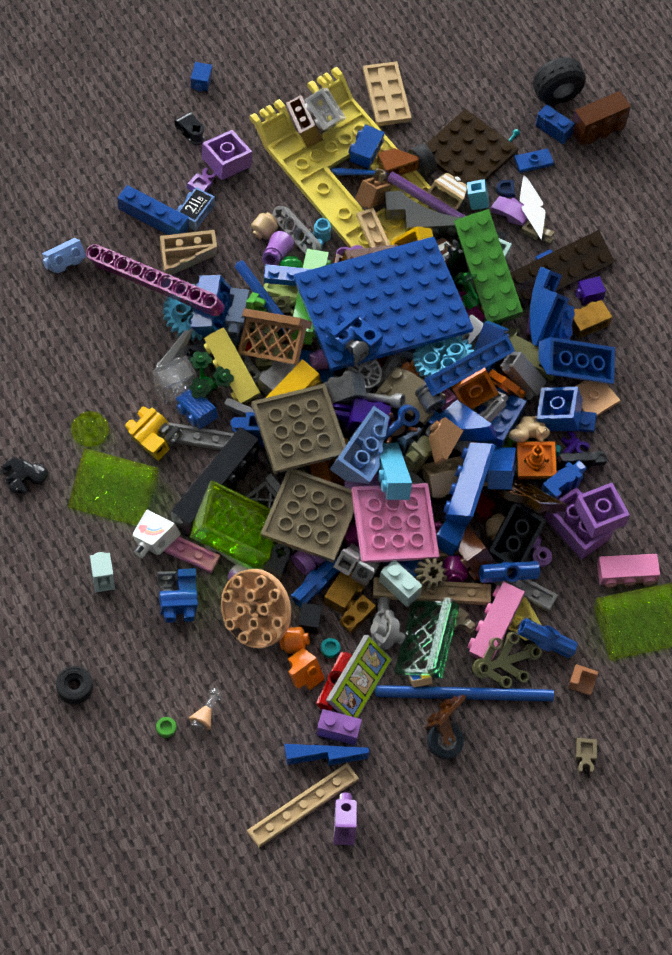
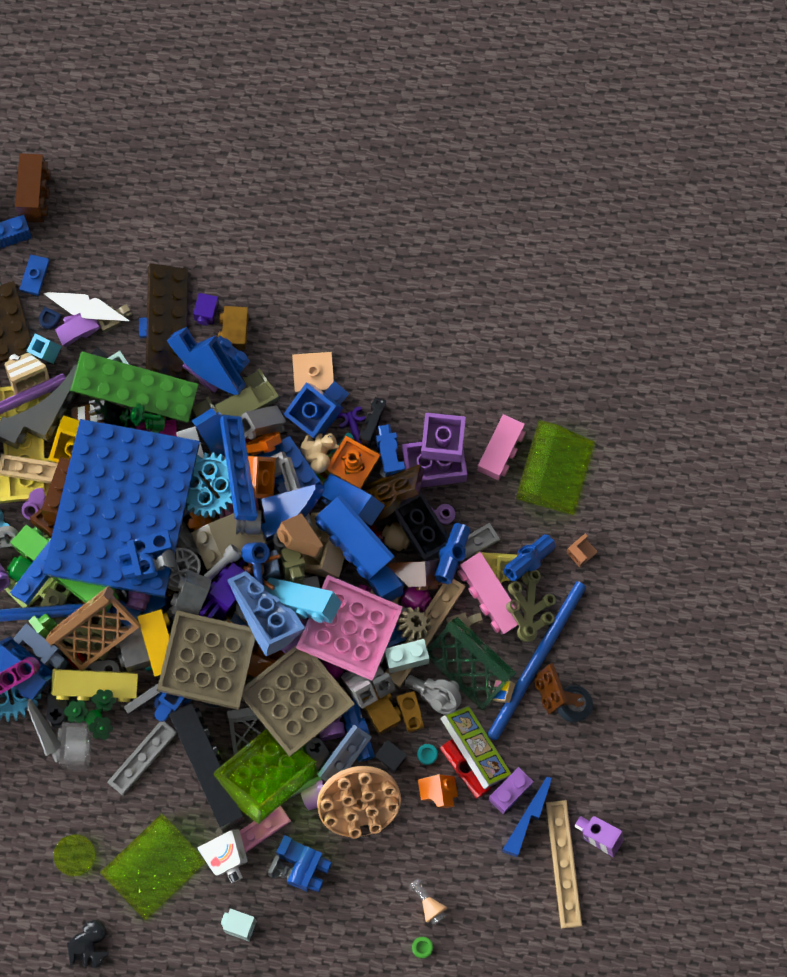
camera: 55 degrees left, 10 degrees up
yellow hips [125,406,183,461] -> none
blue brick [176,389,218,430] -> none
orange head [280,627,310,654] -> none
blue slope [539,337,615,384] -> none
dark tan plate [575,738,597,774] -> none
none -> sand blue plate [317,724,372,782]

